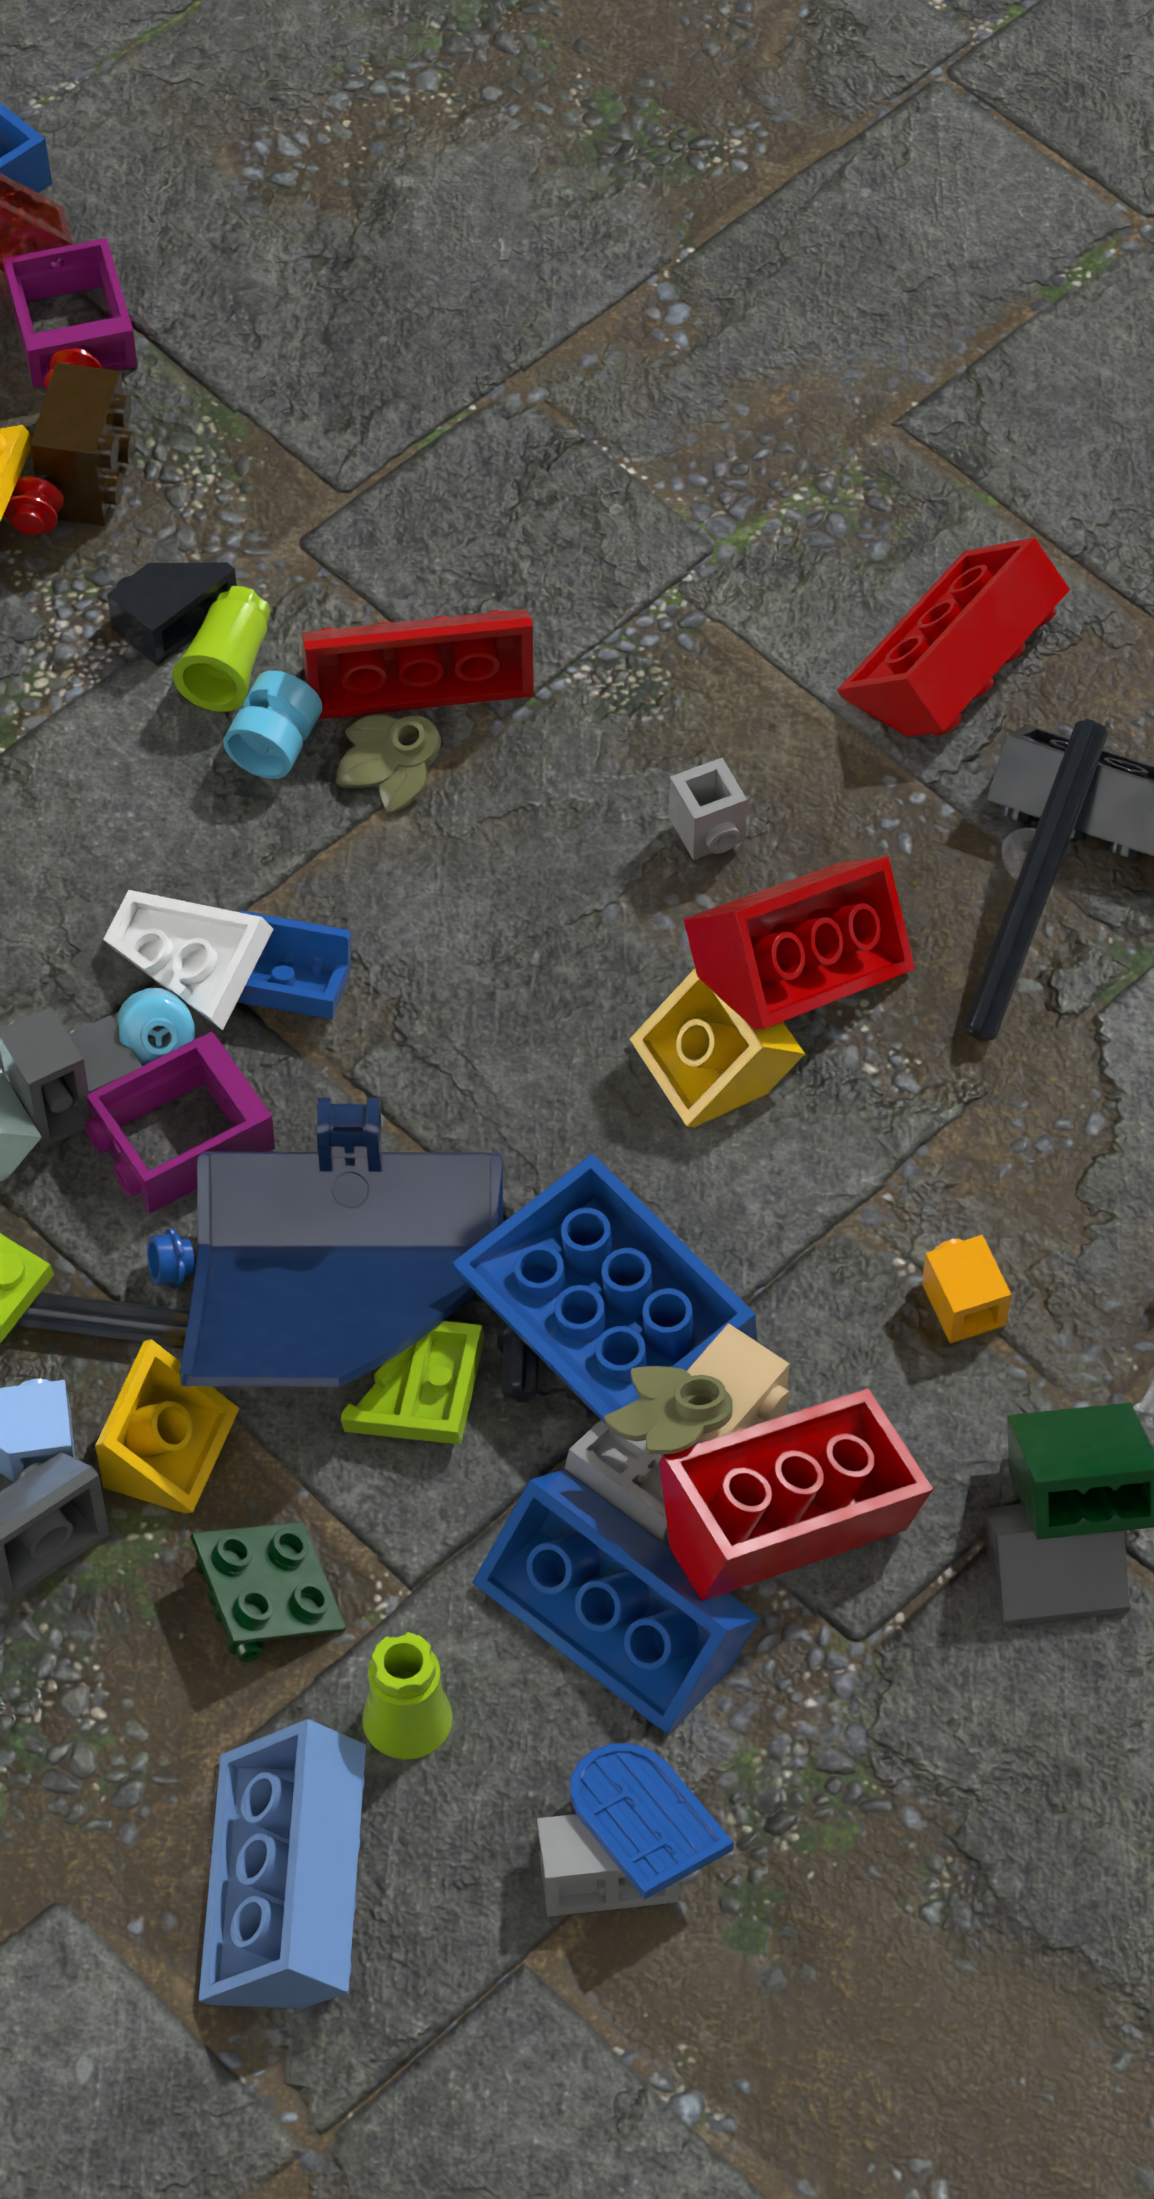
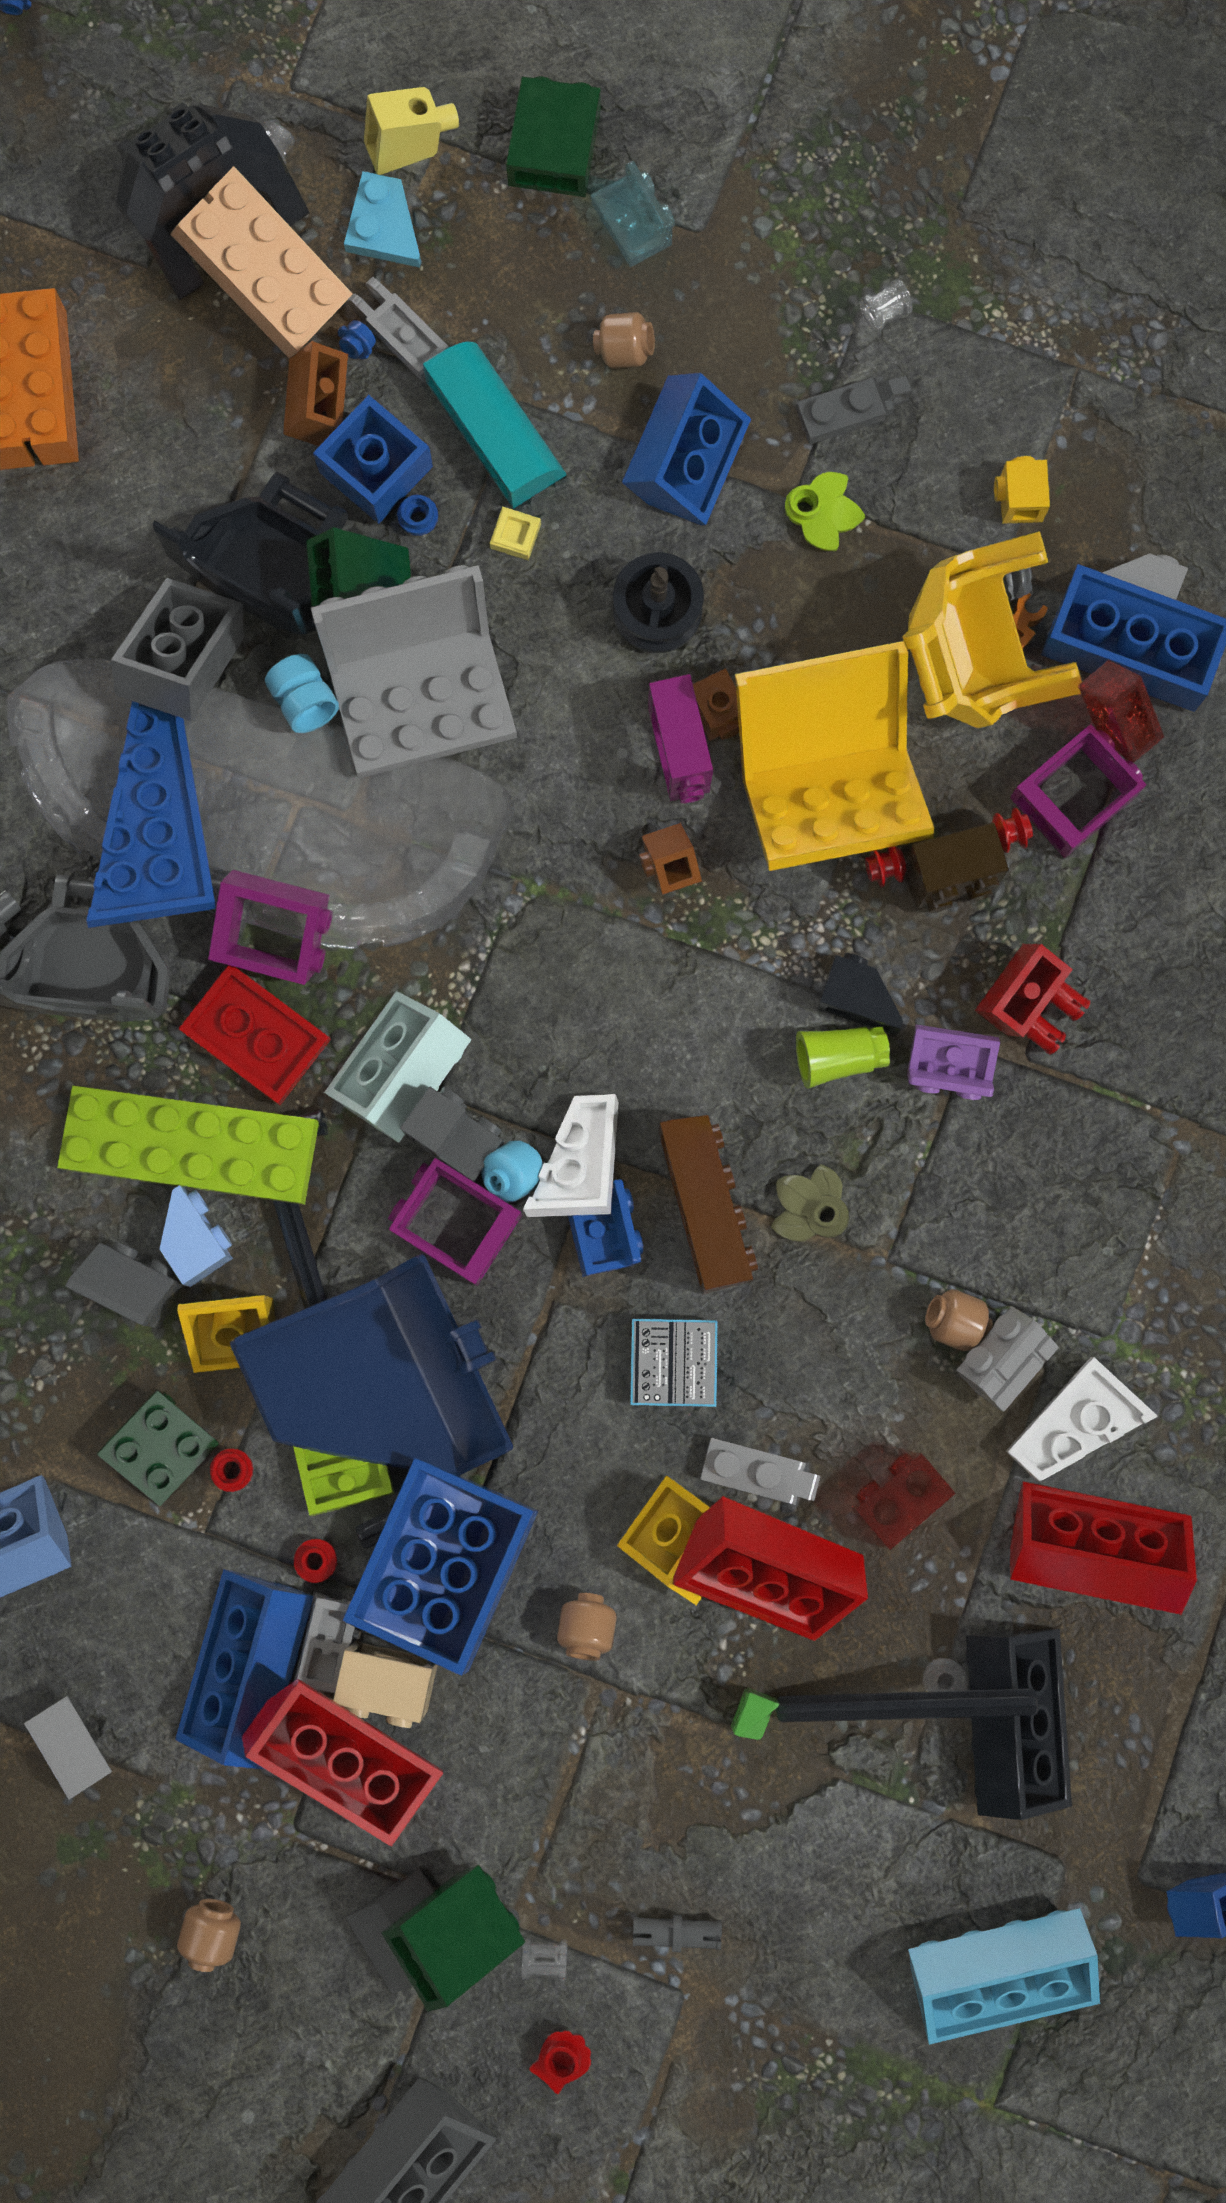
camera: 65 degrees right, 25 degrees up
blue plate [147,1228,194,1289] -> none
medium azure wheel [223,670,322,779] -> none
red slope [301,609,534,719] -> none
lime plant [362,1632,452,1760] -> none
blue window [570,1743,734,1900] -> none
olive plate [604,1366,733,1454] -> none
light grey brick [669,758,747,860] -> none
light orange brick [922,1235,1012,1344] -> none
none -> medium nougat head [177,1899,241,1972]
none -> red plate [210,1448,254,1492]
none -> red plate [294,1539,337,1583]
none -> medium nougat head [557,1593,617,1661]
none -> light grey tile [630,1319,717,1407]
none -> reddish brown slope [658,1115,758,1295]
none -> light grey hinge [700,1438,820,1505]
none -> bright green slope [731,1687,779,1740]
none -> clear red brick [852,1452,956,1550]
none -> medium lavender bracket [907,1024,1000,1100]
none -> medium nougat head [925,1289,993,1351]
none -> light grey brick [956,1306,1059,1412]
none -> red brick [974,944,1090,1055]
none -> white wing [1005,1357,1158,1481]

